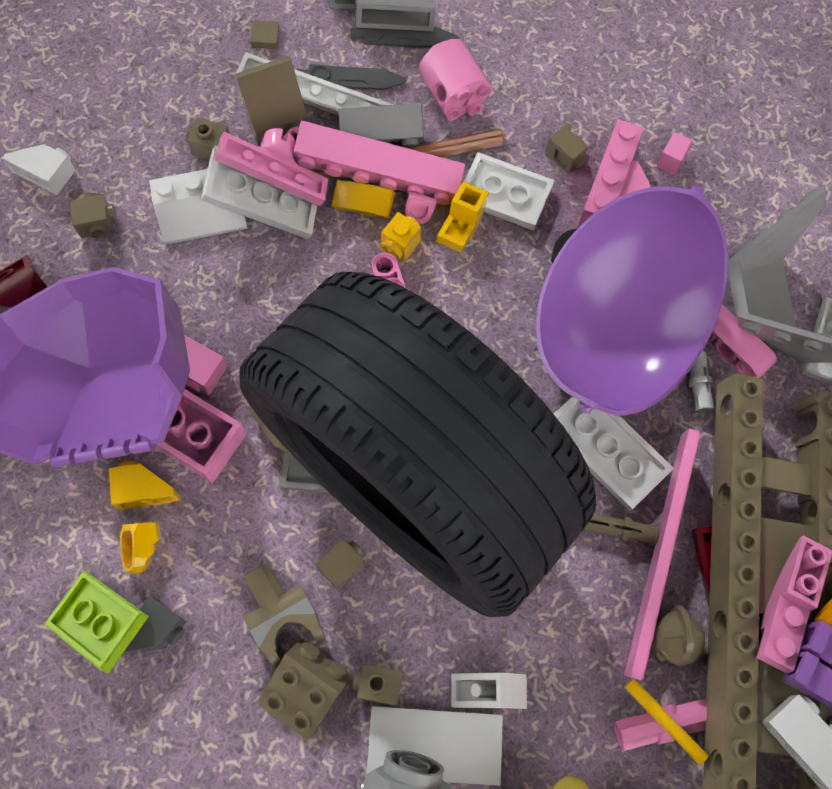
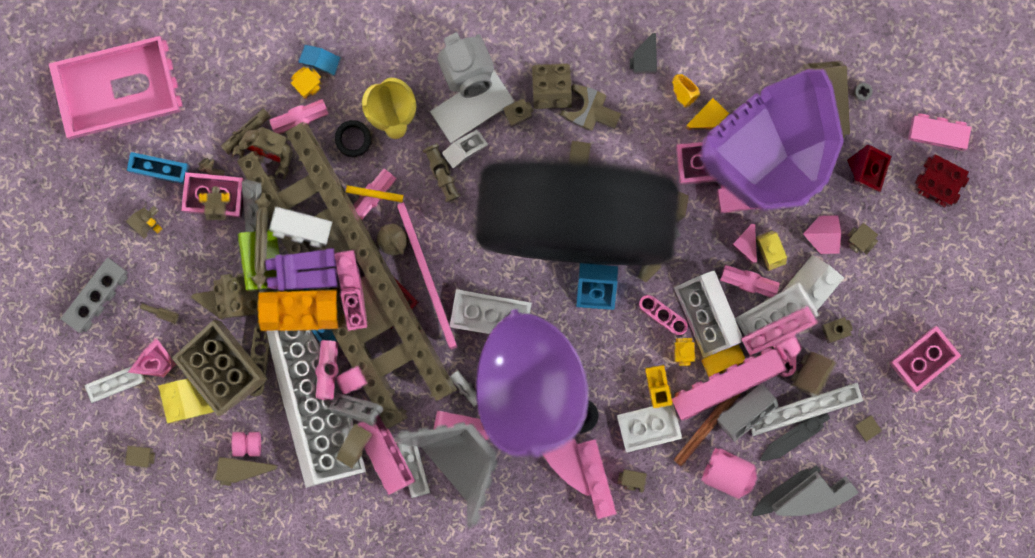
camera: 145 degrees right, 15 degrees up
white slope [2,144,76,195] -> none
lime tile [44,570,149,674] -> none
bright pink tile [405,192,436,224] -> none
dark tan pin [583,513,659,545] -> none
bright pink slope [657,133,692,175] -> none
none -> dark tan piece [423,144,461,203]
none -> white slope [674,270,742,358]
none -> bright pink piece [720,265,780,298]
none -> bright pink slope [732,224,757,264]
none -> light yellow torso [756,230,787,271]
none -> bright pink slope [803,215,841,254]
none -> bright pink brick [889,326,961,393]

